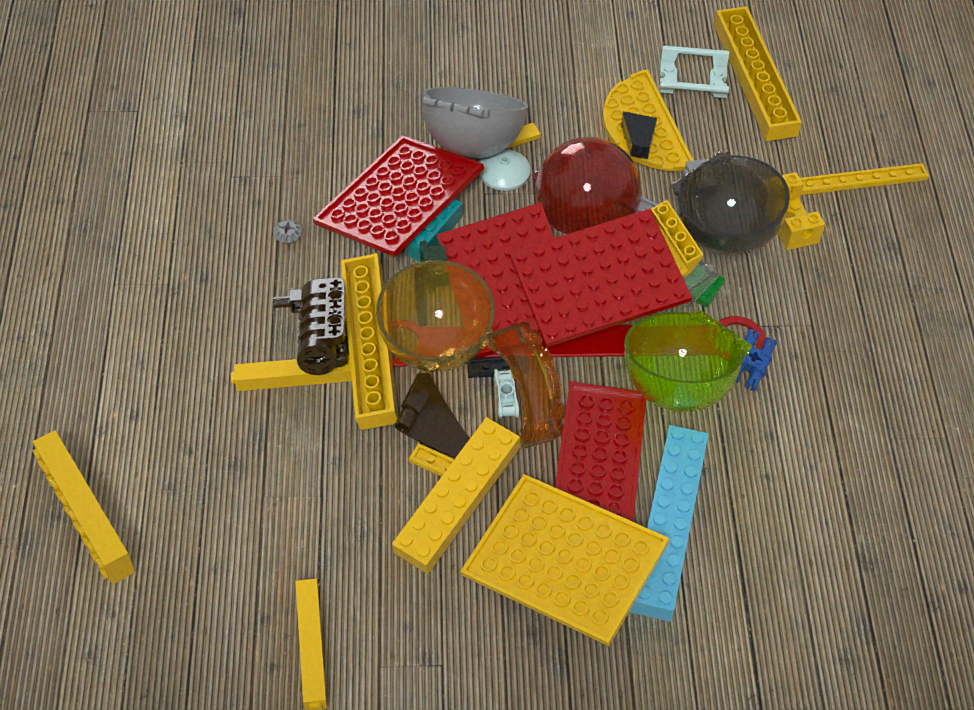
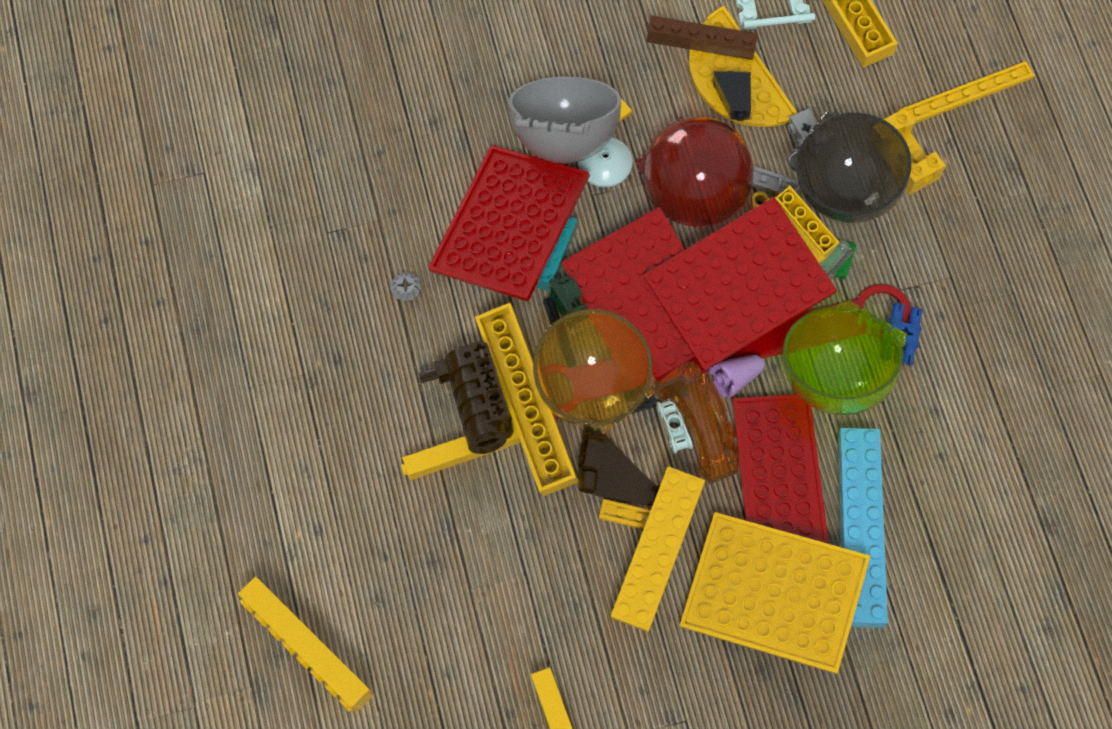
camera: 10 degrees left, 15 degrees up
none -> reddish brown brick [647,15,758,60]
none -> lavender cone [709,355,765,398]

